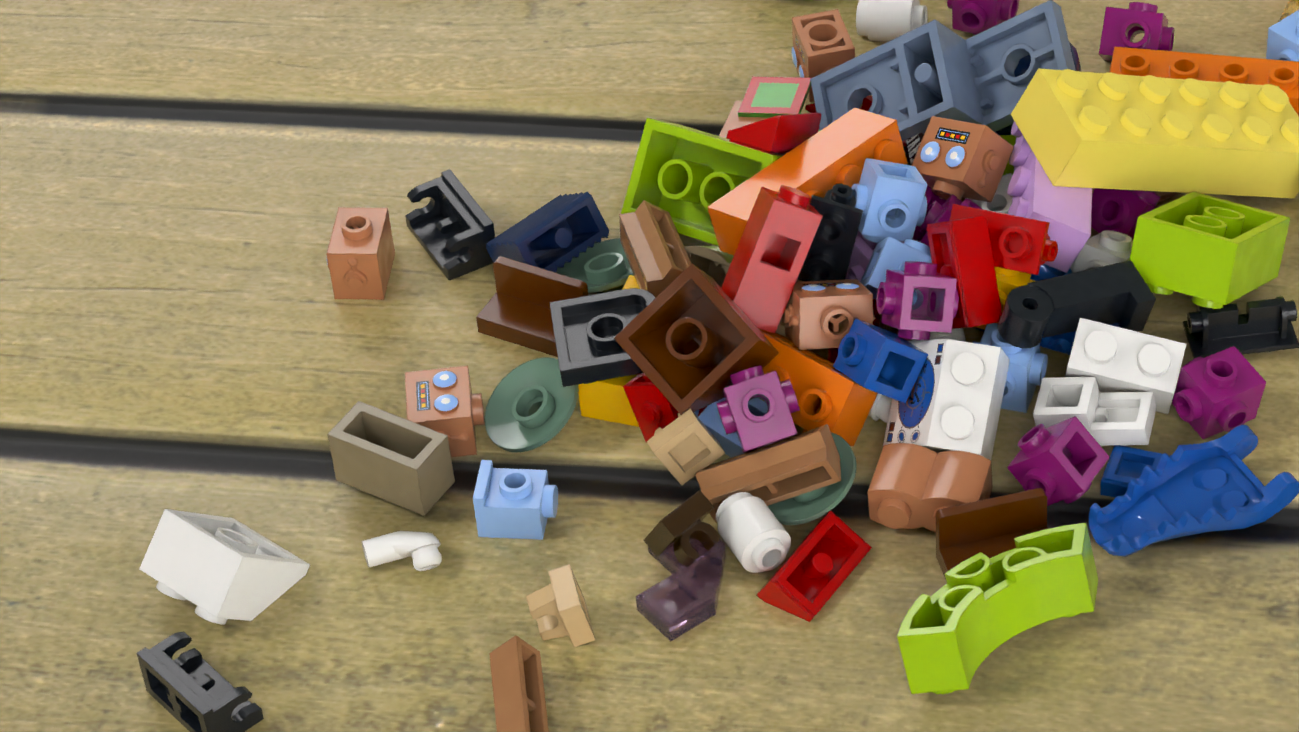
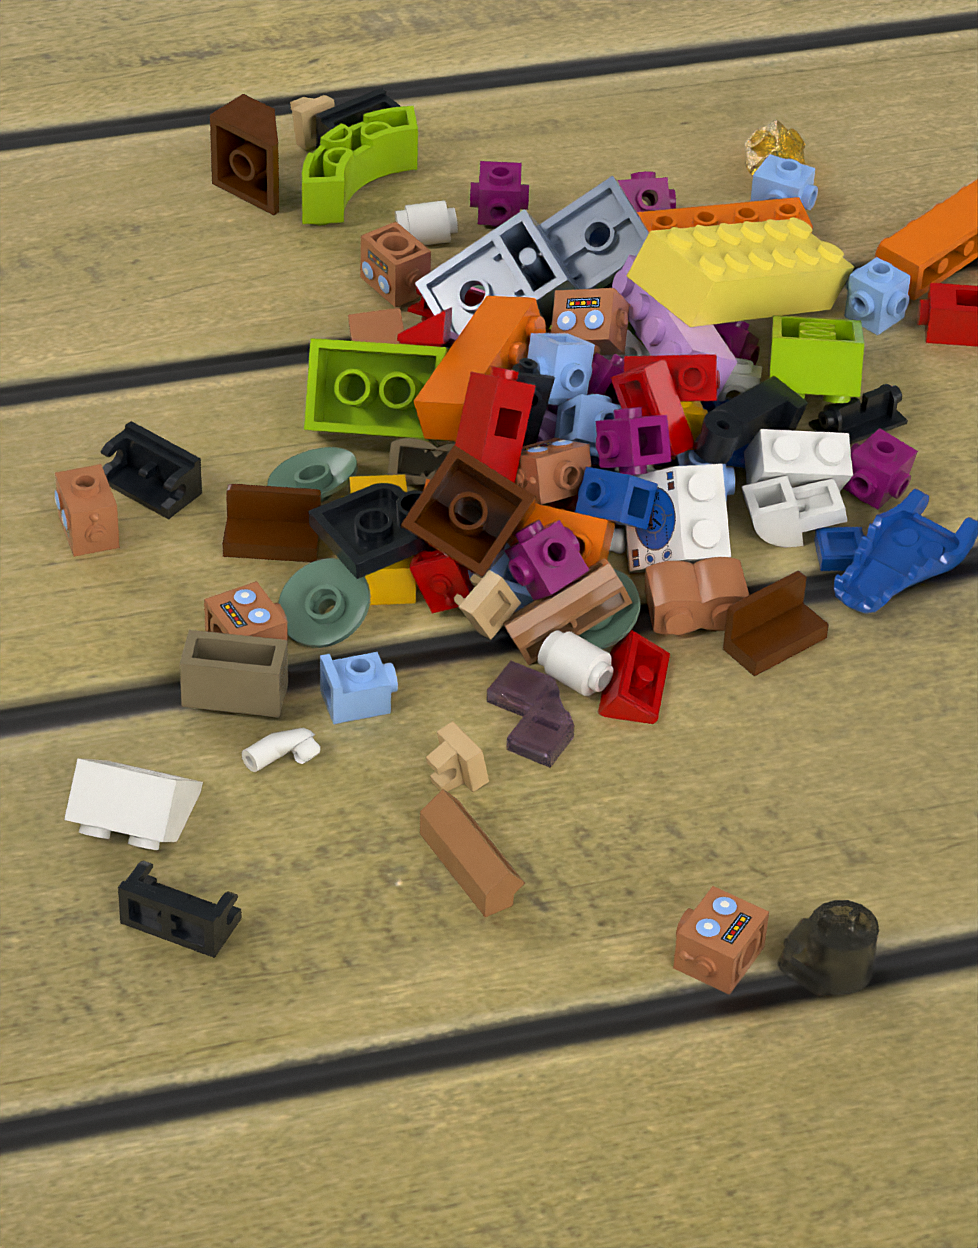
camera: 30 degrees left, 0 degrees up
dark blue brick [486,192,609,273] -> none
medium nougat piece [619,200,691,298] -> none
dark brown tile [643,490,720,567] -> none
piece [738,76,821,132] -> none
lime brick [897,523,1098,694] -> none
magenta brick [1007,416,1109,506] -> none

